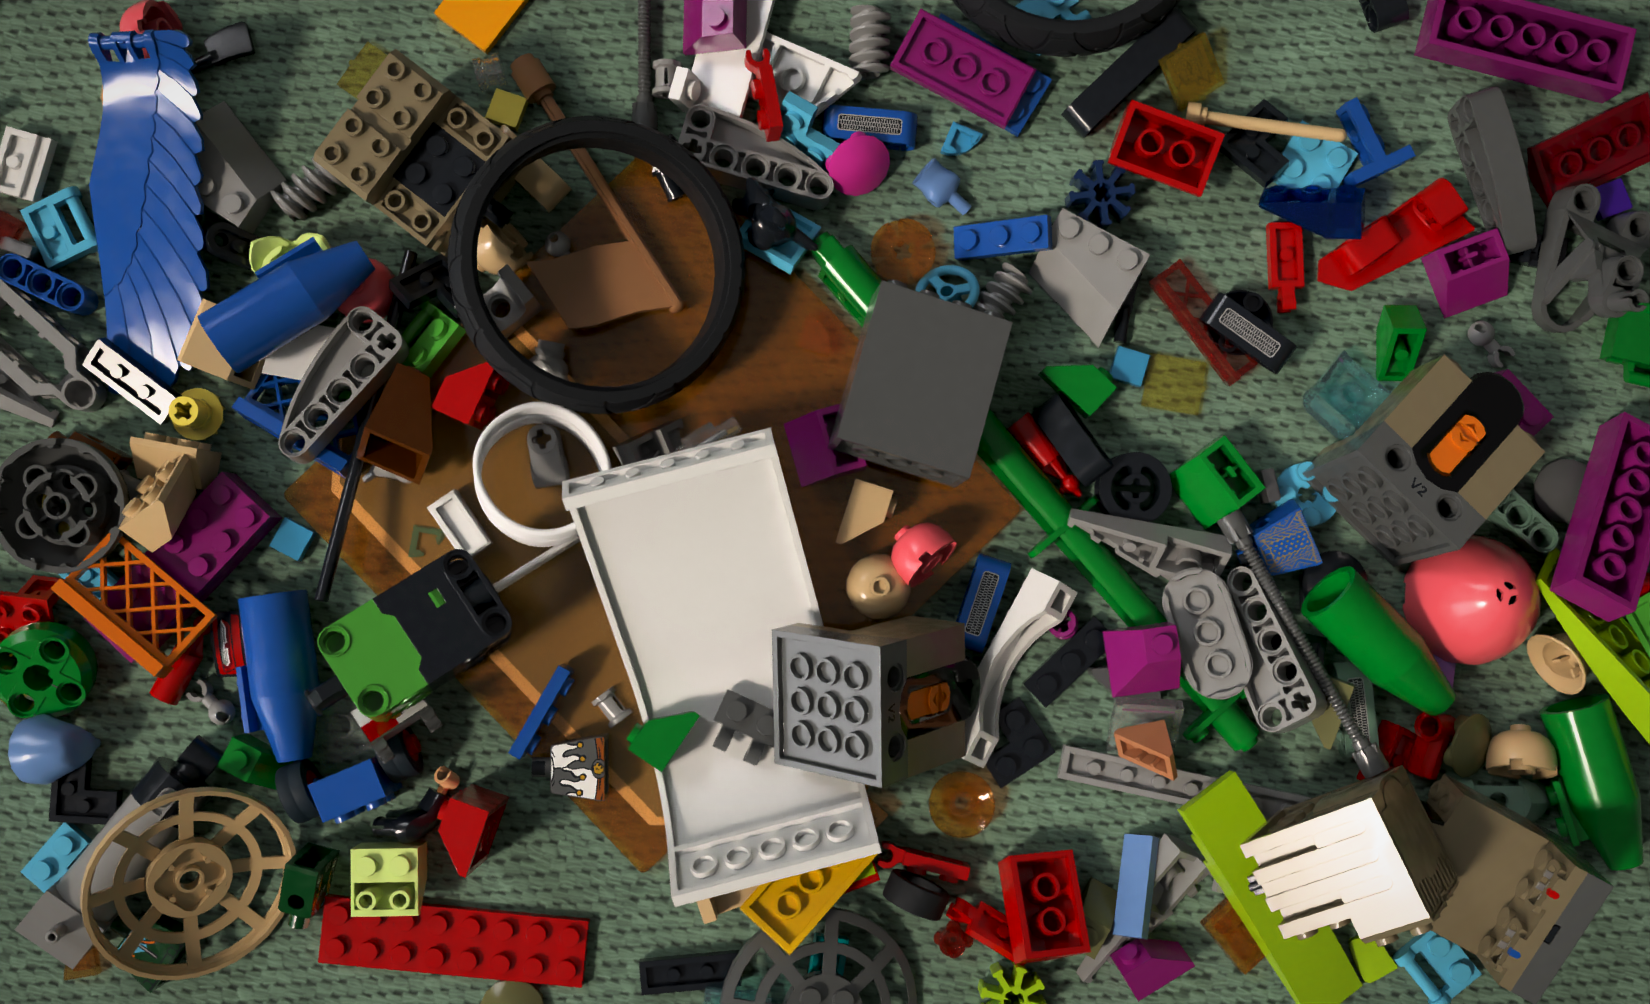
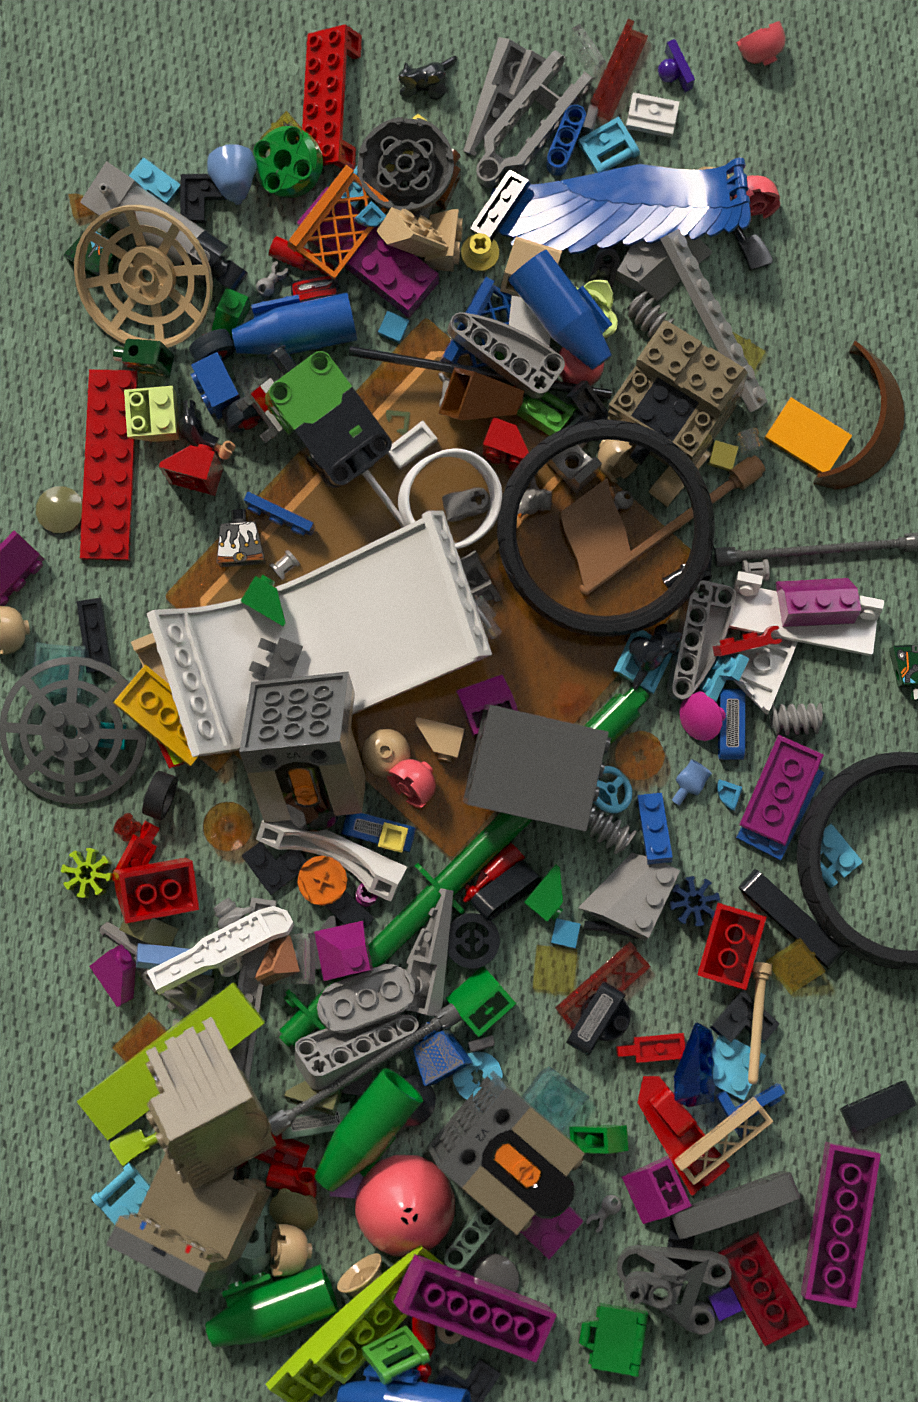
camera: 90 degrees right, 5 degrees down
red plate [877,841,970,883] -> none
none -> white piece [147,906,294,995]
none -> light grey animal [213,897,254,929]
none -> orange tile [297,855,348,906]
none -> dark azure tile [354,201,386,227]
none -> light yellow tile [378,822,408,853]
none -> light grey plate [660,229,768,412]
none -> tan fence [675,1096,774,1185]

